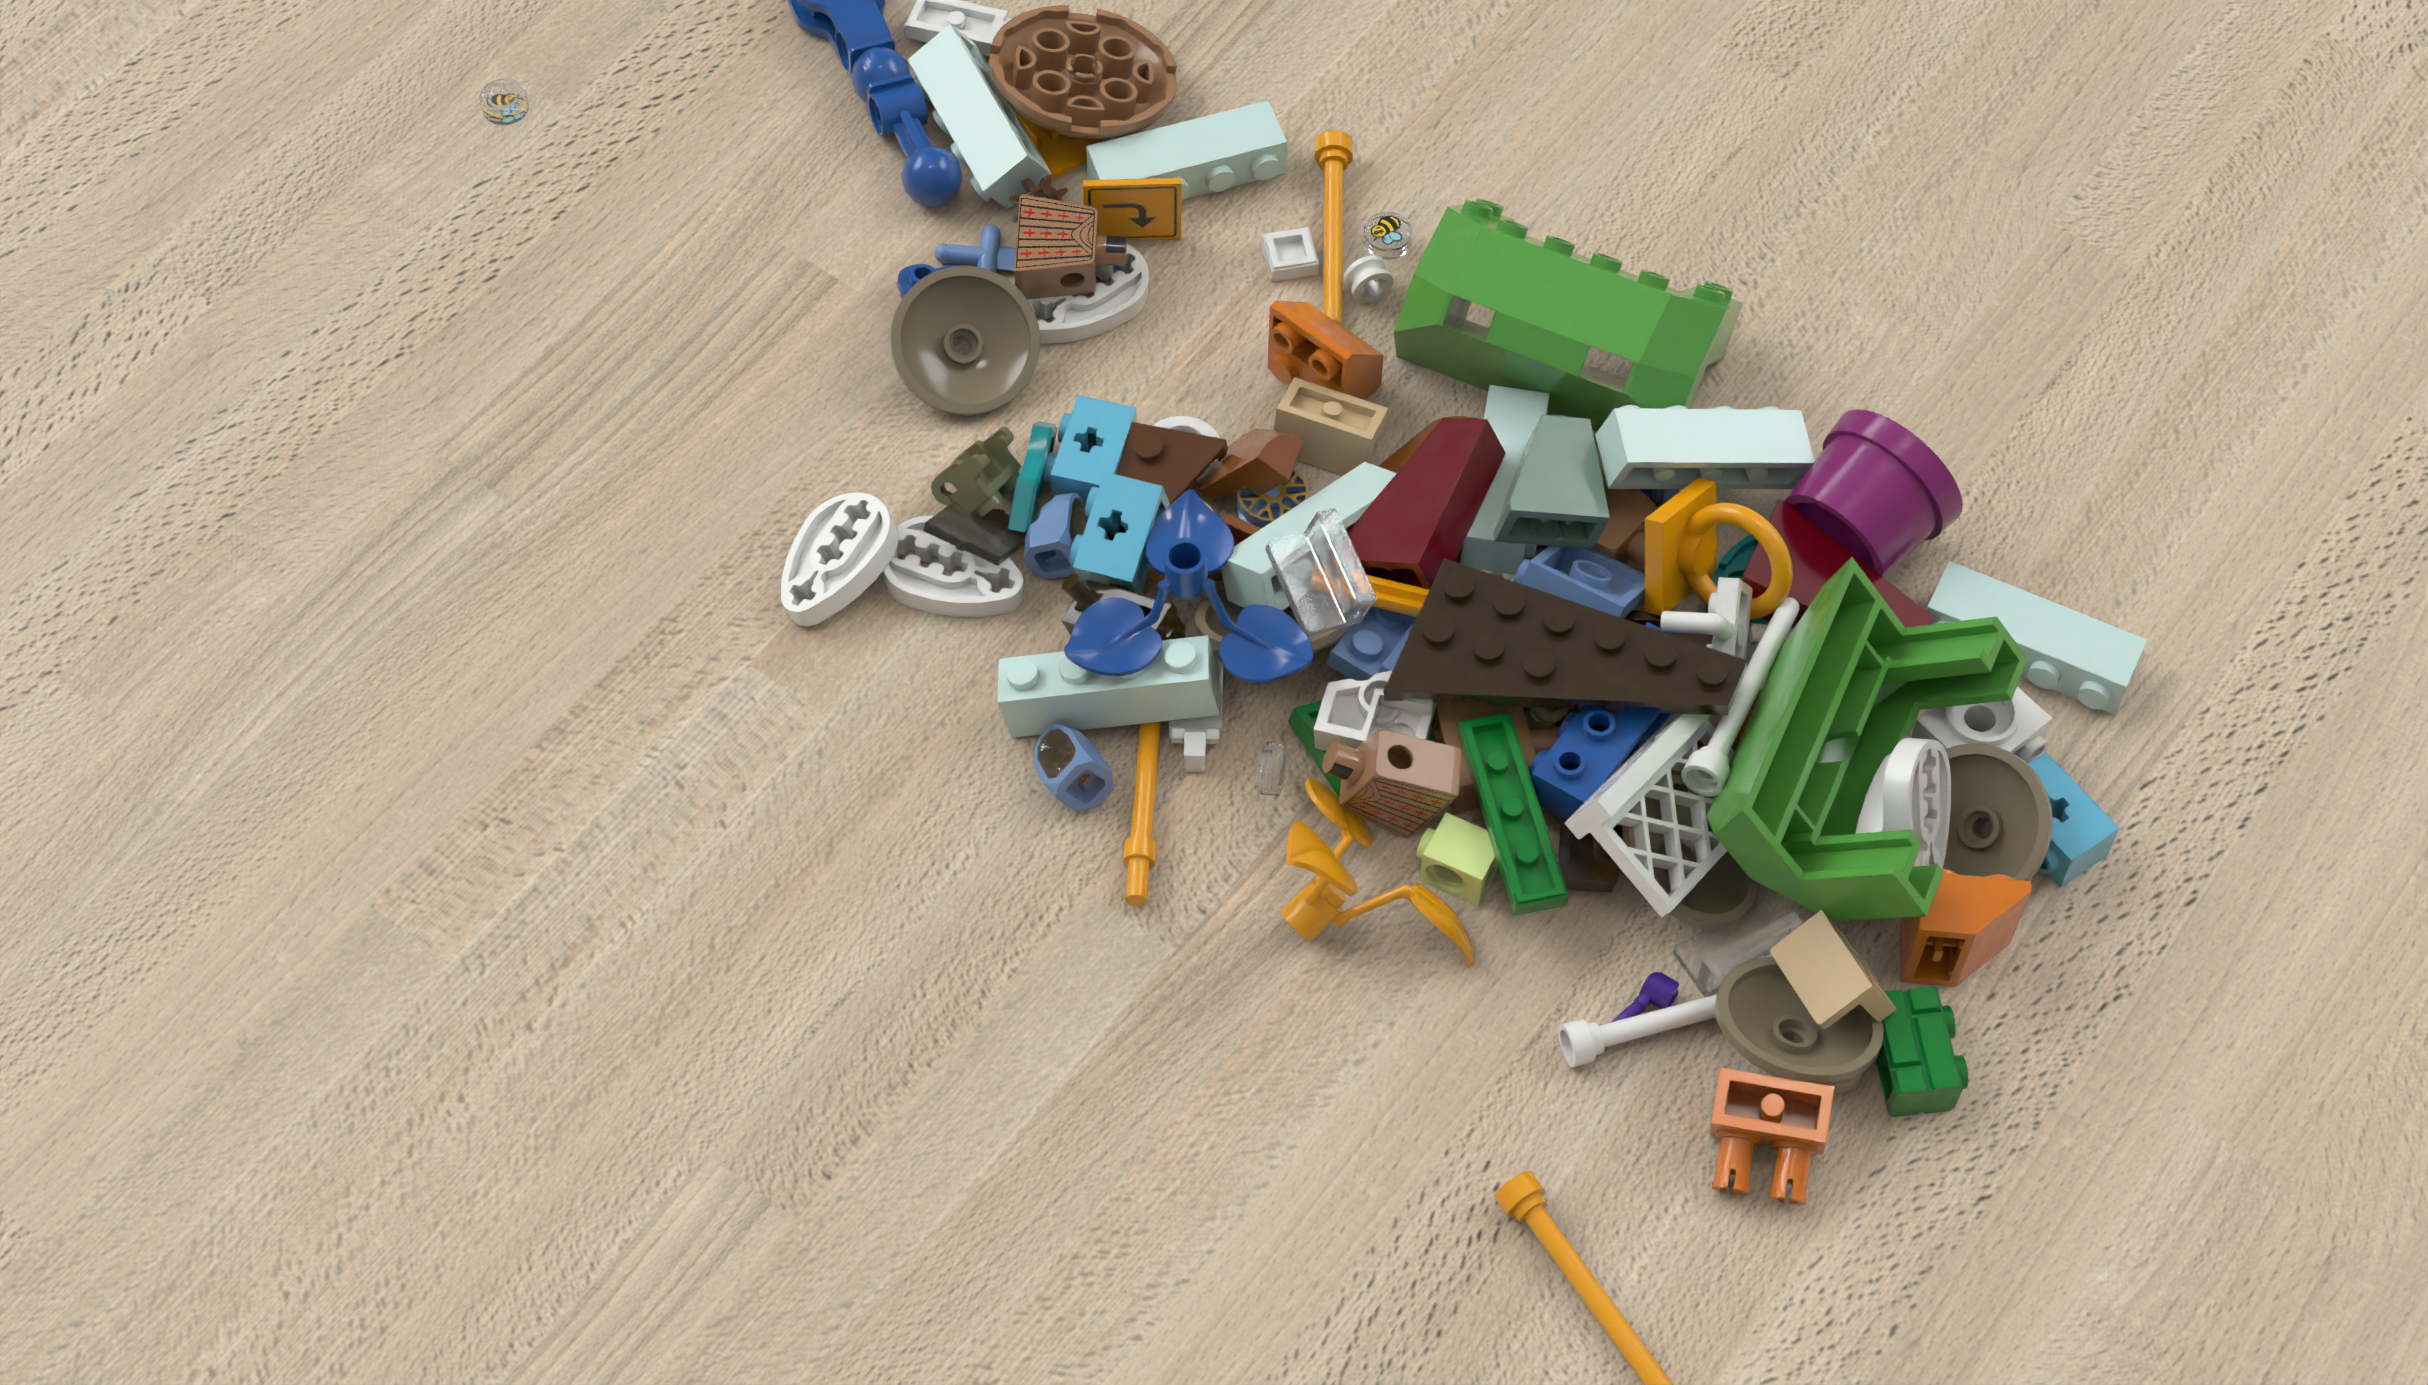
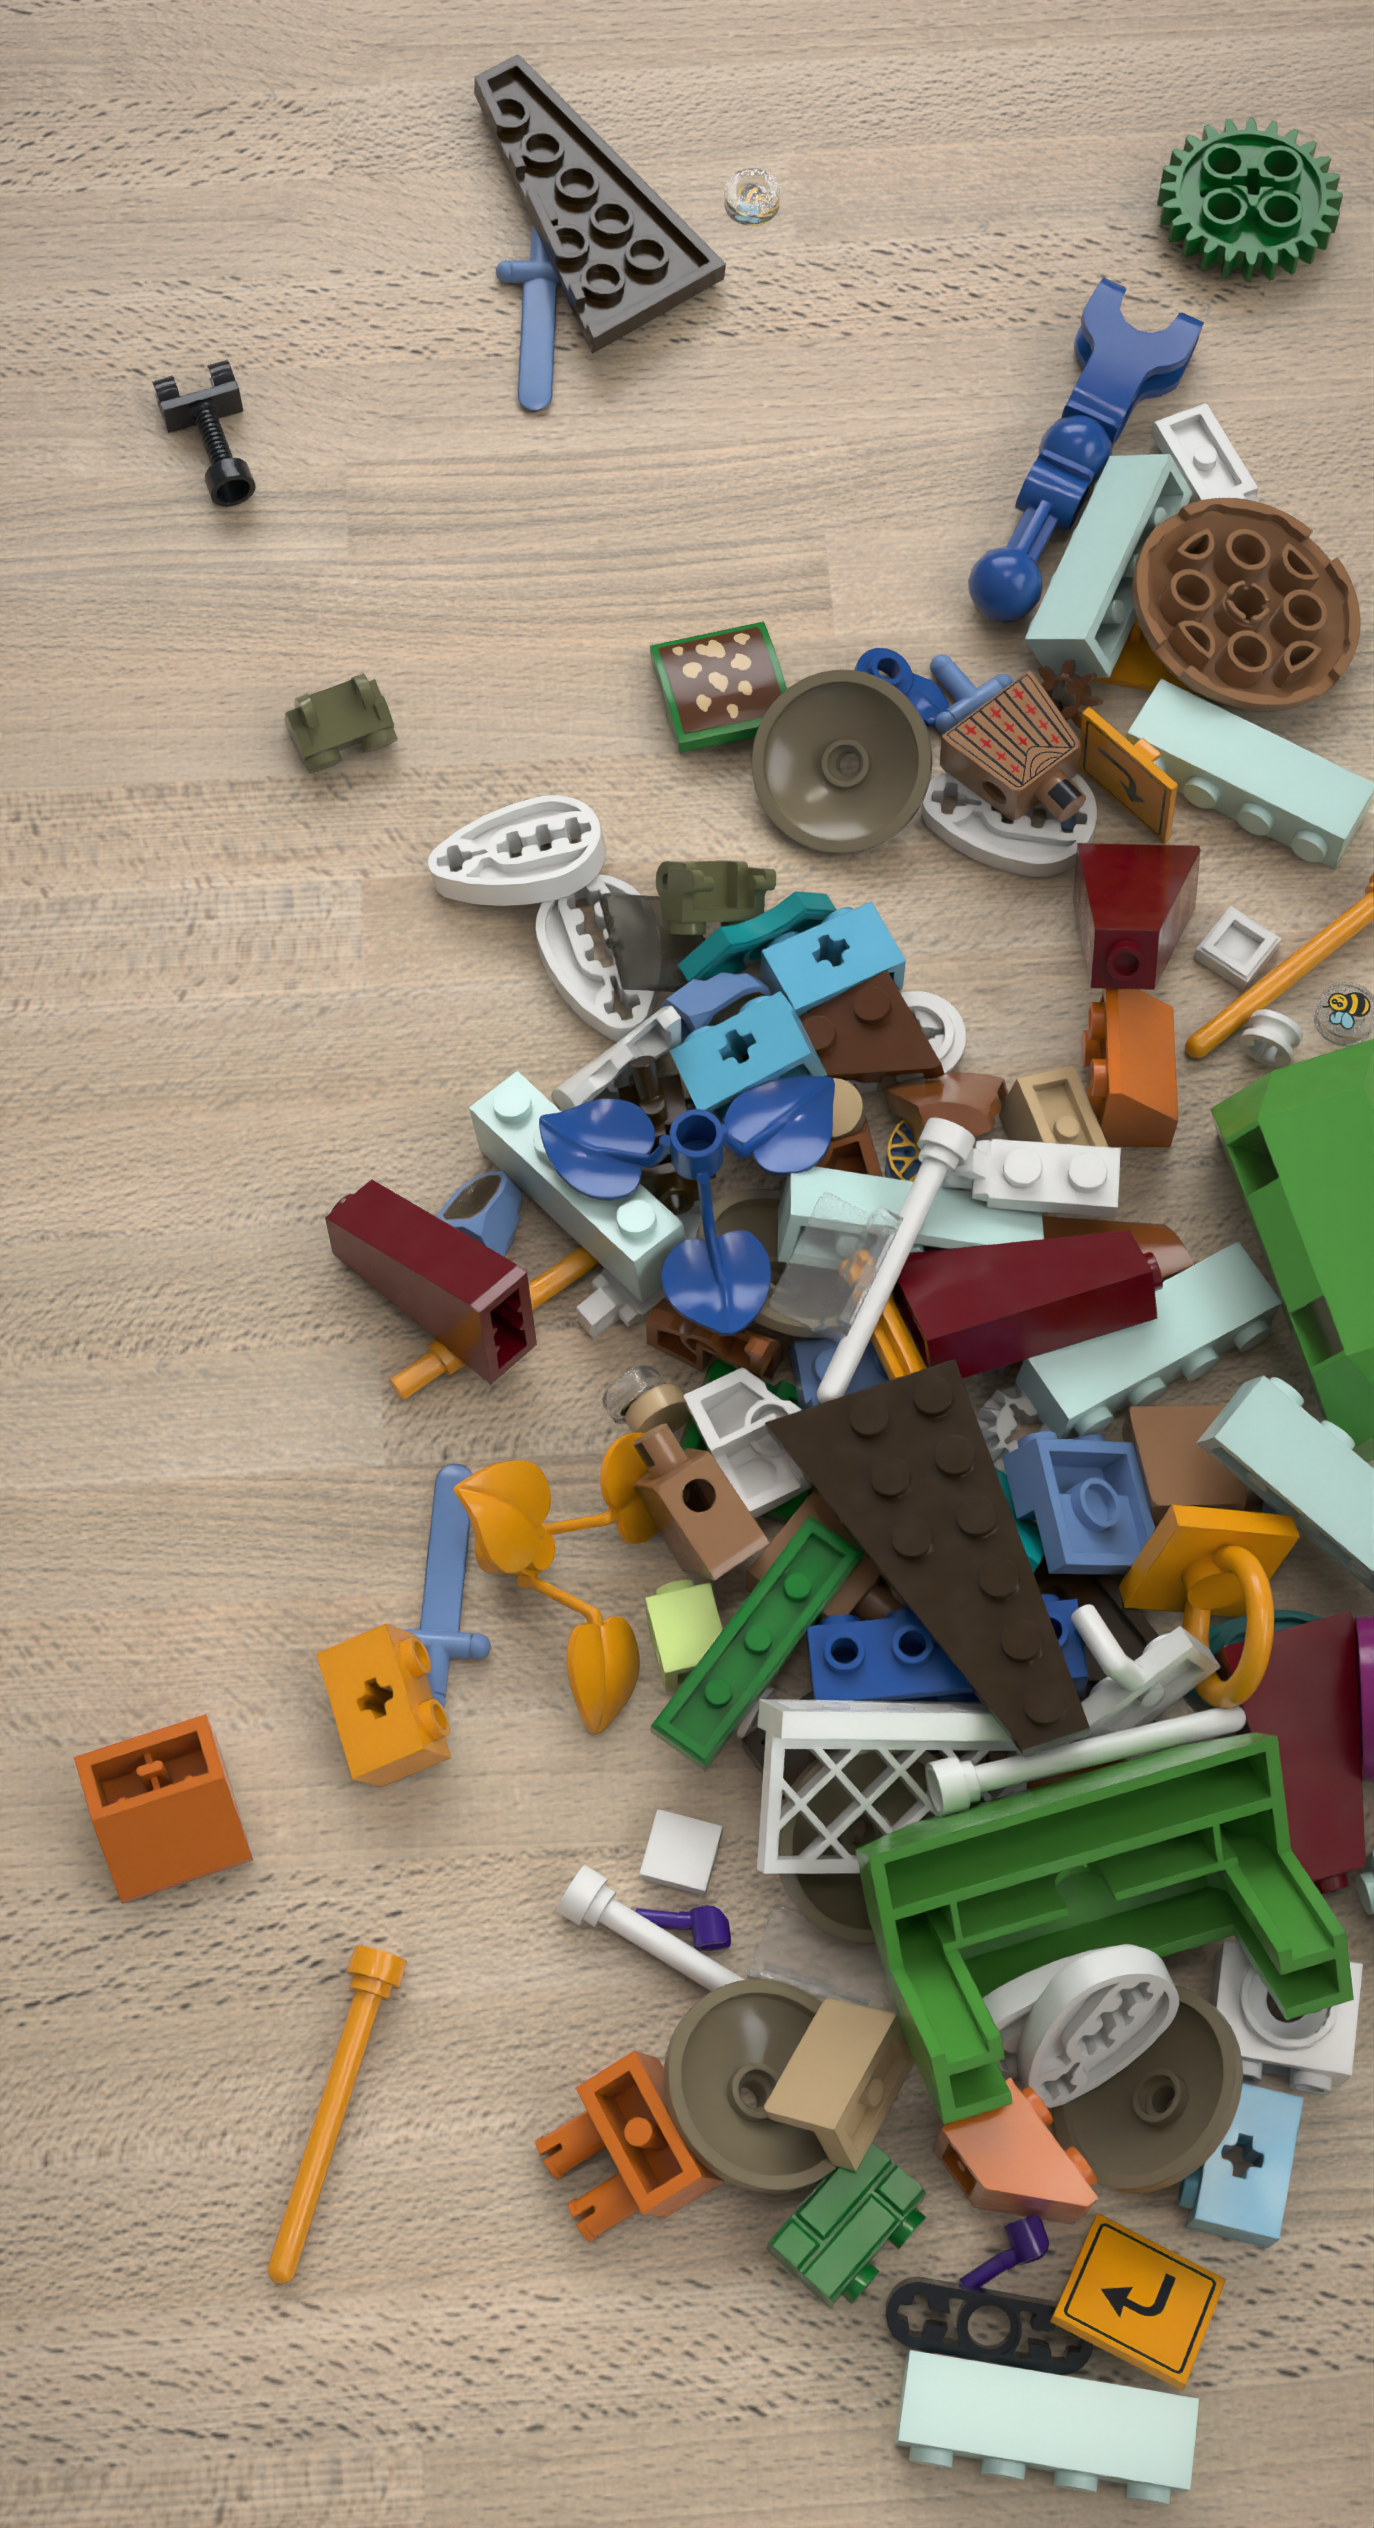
camera: 50 degrees right, 10 degrees up
sand green slope [1493,415,1610,549] -> none
none -> orange slope [74,1714,253,1904]
none -> black bar [152,359,256,507]
none -> olive piece [284,673,398,773]
none -> light orange brick [316,1623,451,1787]
none -> dark red slope [325,1179,537,1385]
none -> medium blue sword [403,1464,491,1708]
none -> wing [474,54,726,354]
none -> medium blue sword [496,225,560,411]
none -> white slope [551,1005,681,1111]
none -> tan tile [625,1384,691,1433]
none -> white tile [639,1809,723,1896]
none -> dark orange slope [646,1297,784,1380]
none -> slope [650,621,787,753]
none -> white piece [817,1118,975,1404]
none -> black beam [886,2277,1093,2375]
none -> light aqua brick [894,2350,1199,2505]
none -> white hinge [940,1139,1121,1217]
none -> dark purple hand [959,2215,1049,2287]
none -> light orange piece [1050,2213,1226,2391]
none -> dark red slope [1073,843,1201,990]

